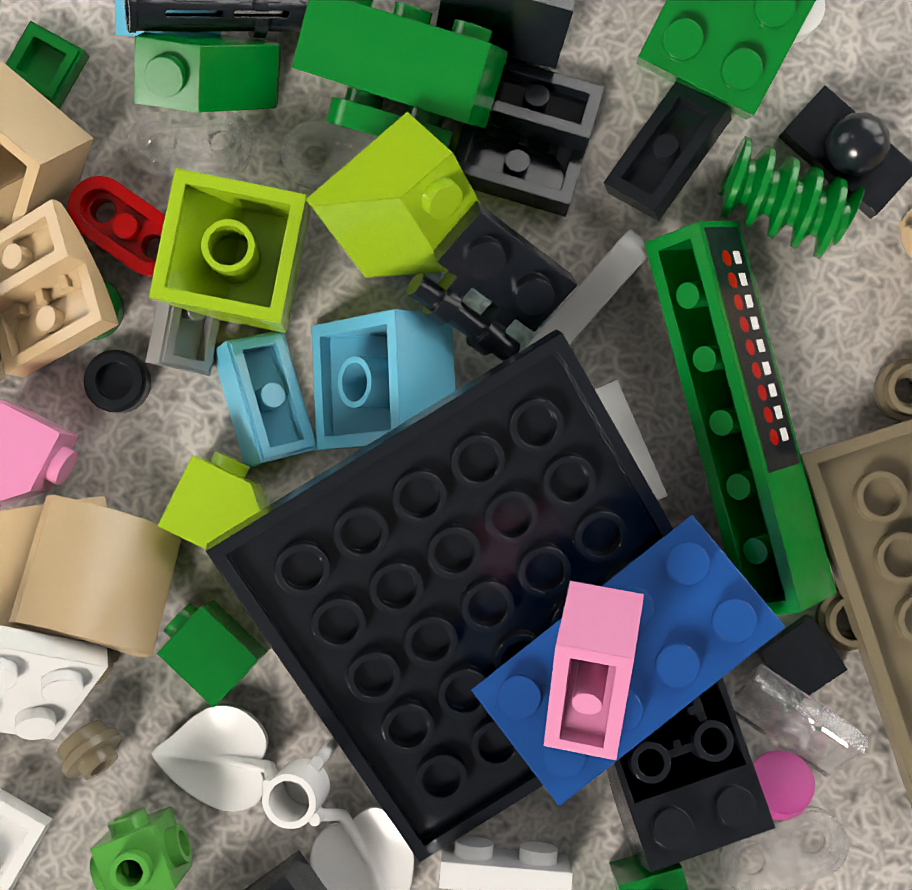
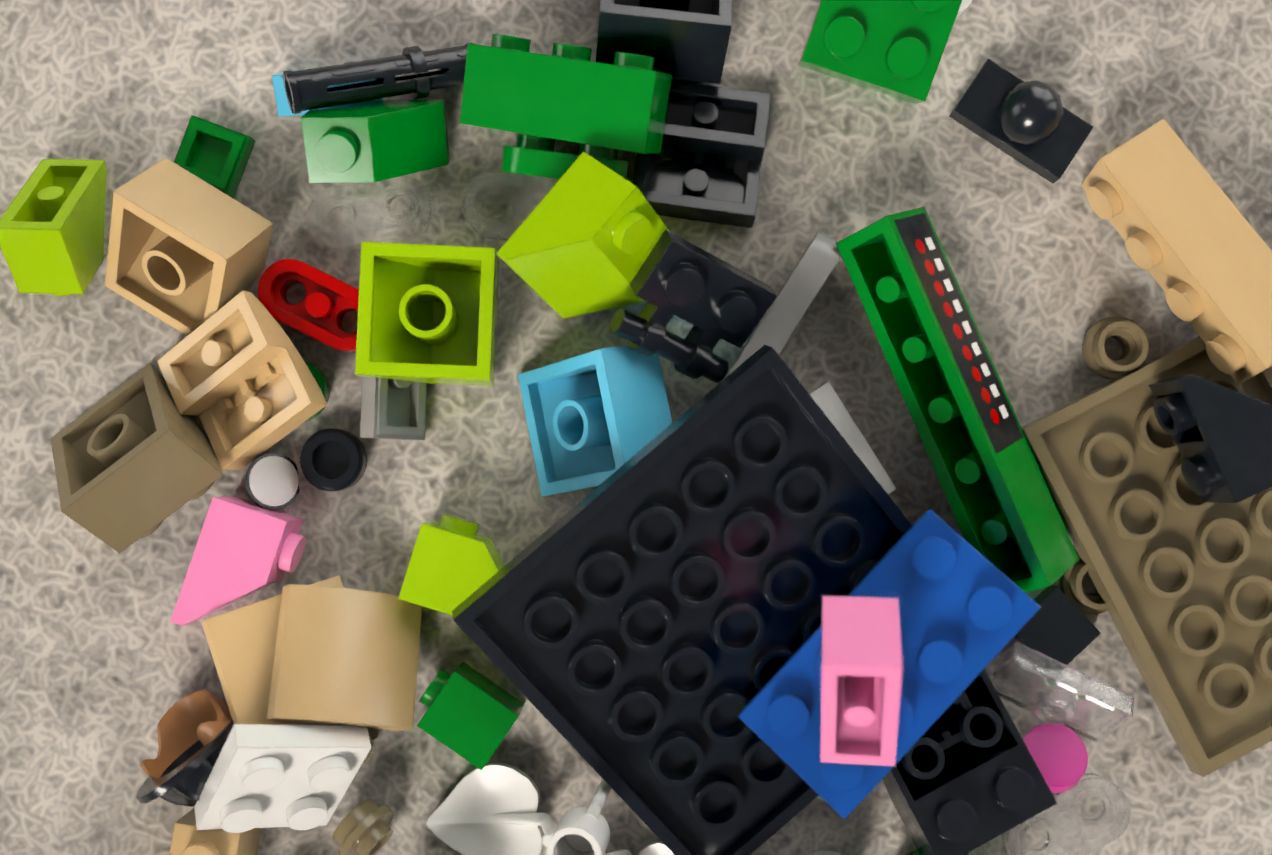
camera: 10 degrees left, 0 degrees up
medium azure slope [214,331,316,469] -> none
black plate [603,81,731,221] -> none
green piece [717,136,865,259] -> none
none -> white sticker [246,453,300,509]

